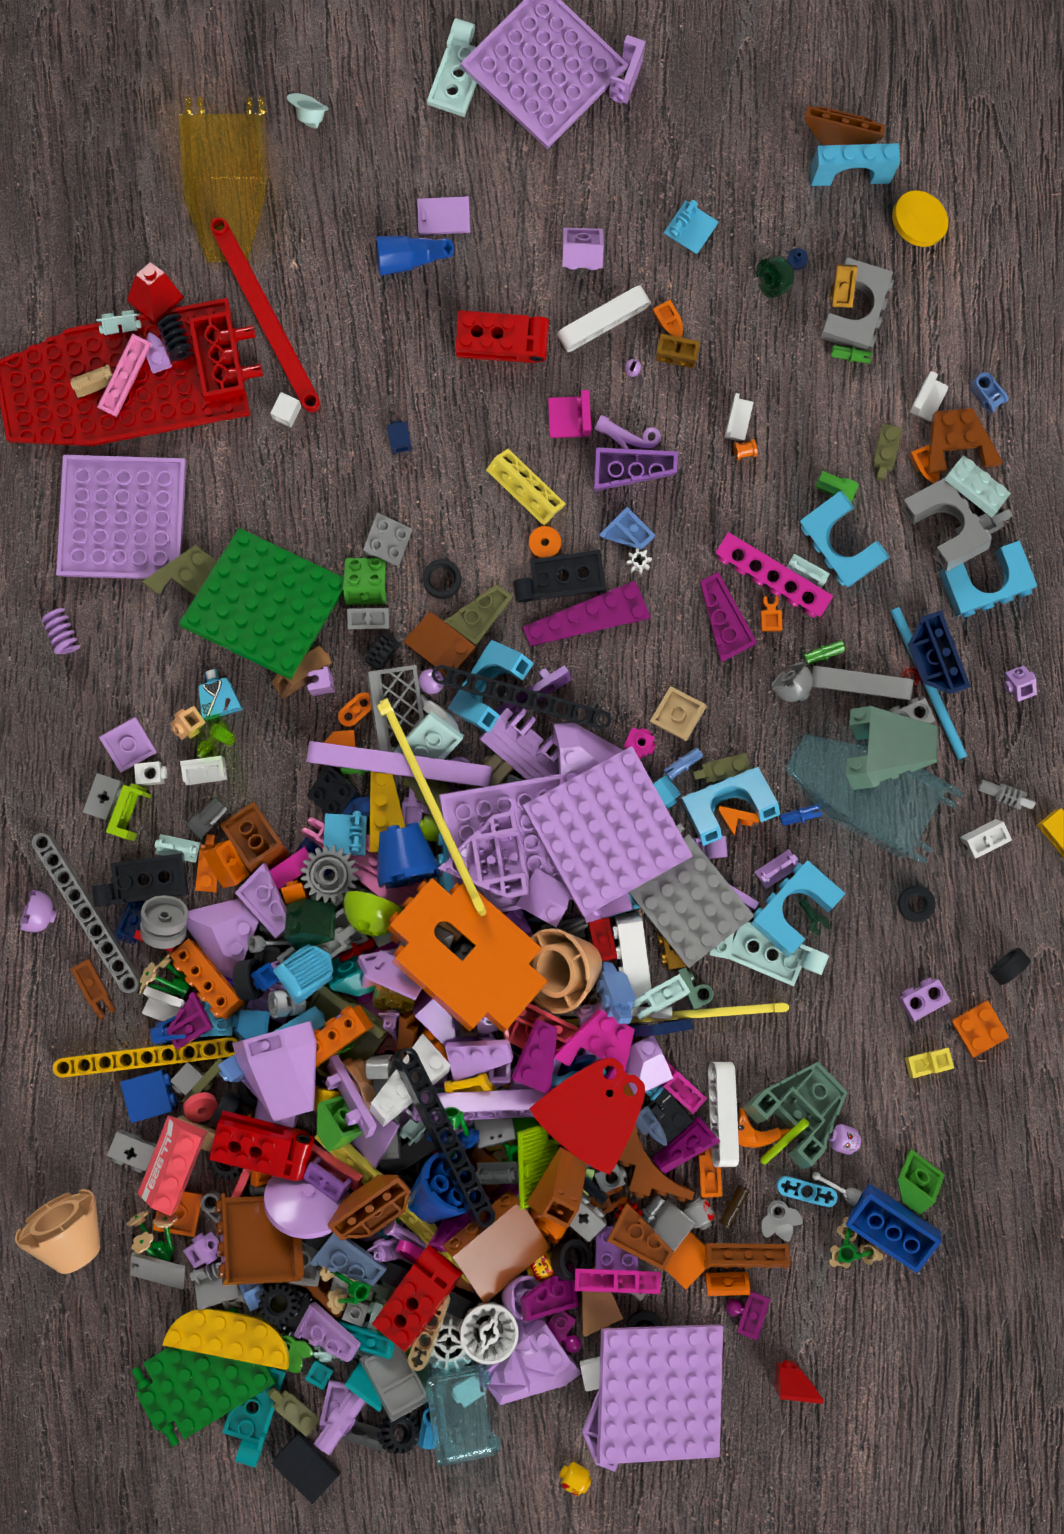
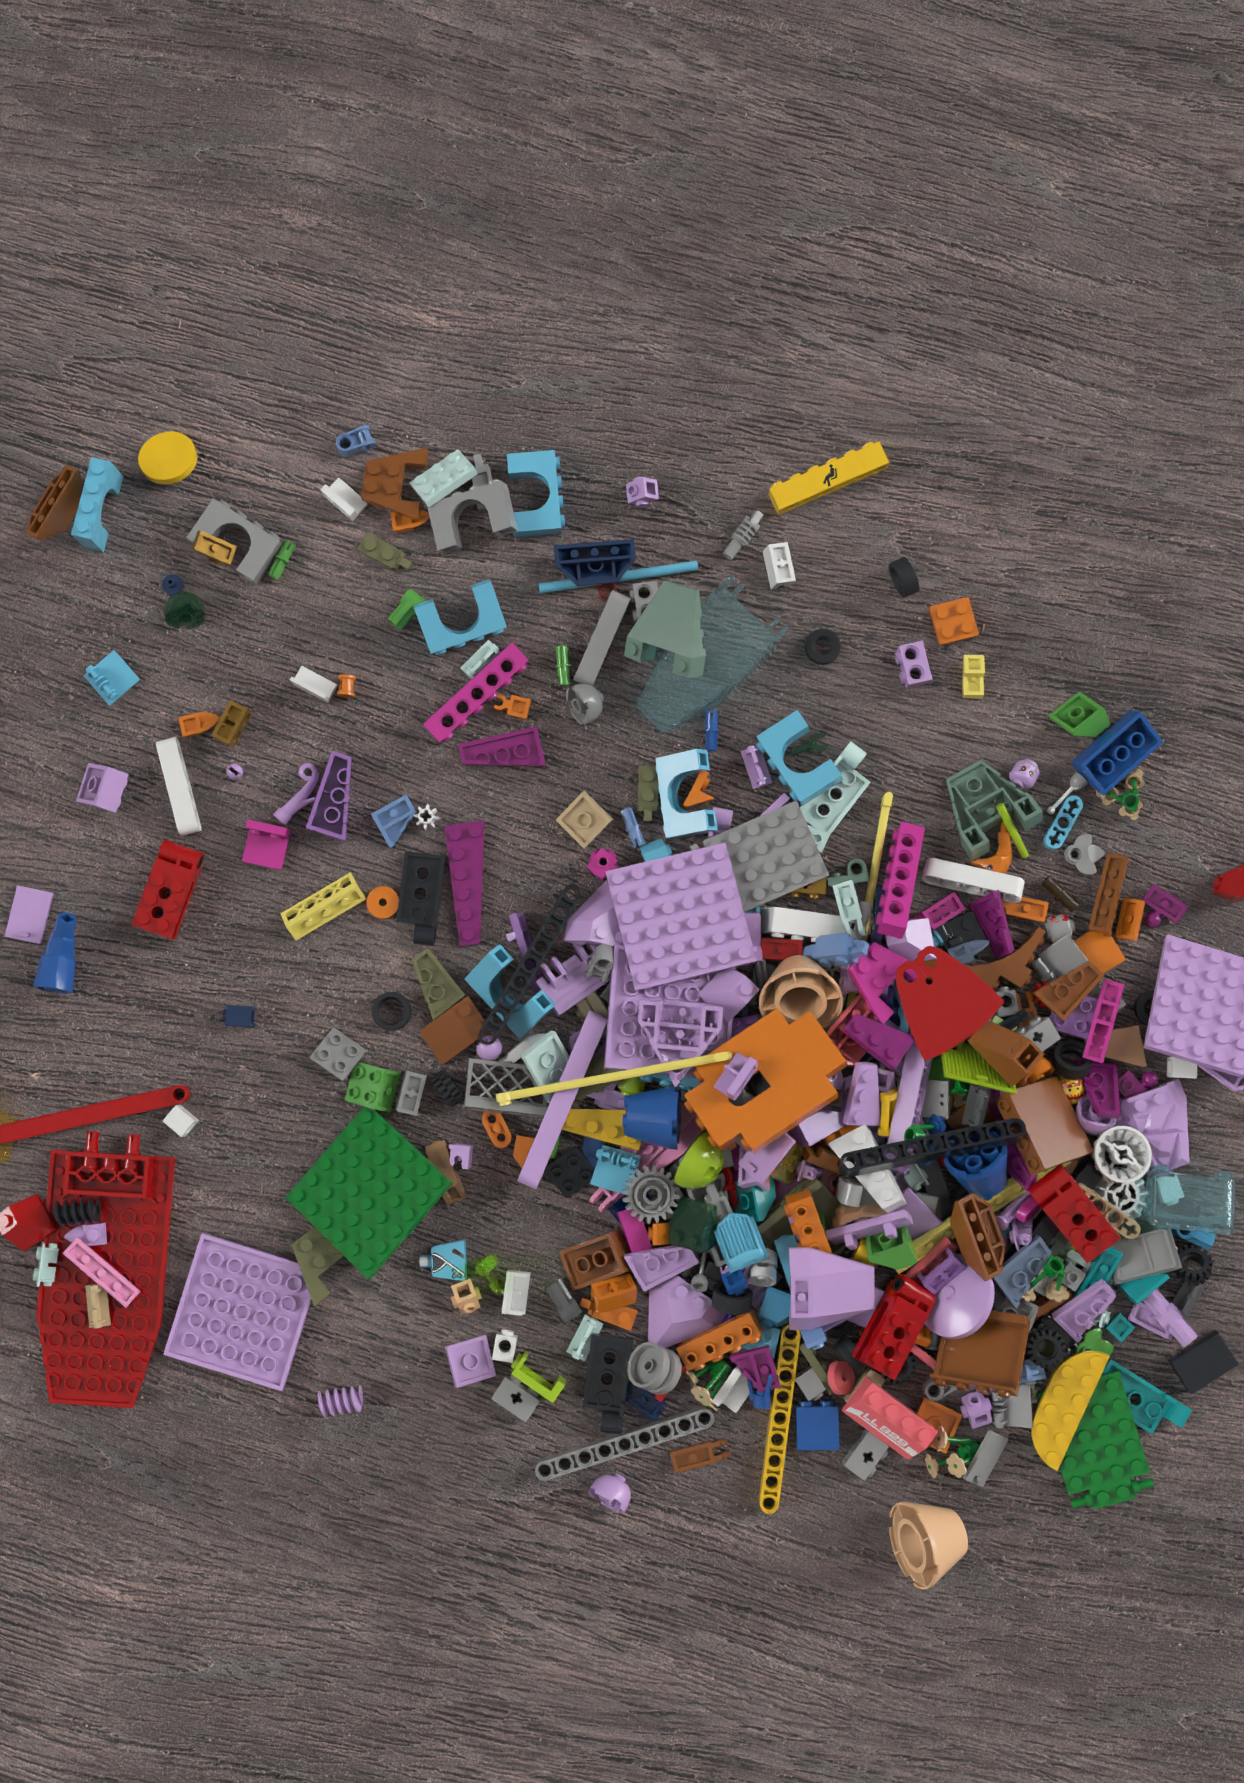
camera: 70 degrees left, 0 degrees up
olive hinge [267,1386,320,1437] -> none
none -> light grey piece [585,944,614,983]
none -> lavender panel [714,1053,758,1101]
none -> dark pink brick [876,821,925,939]

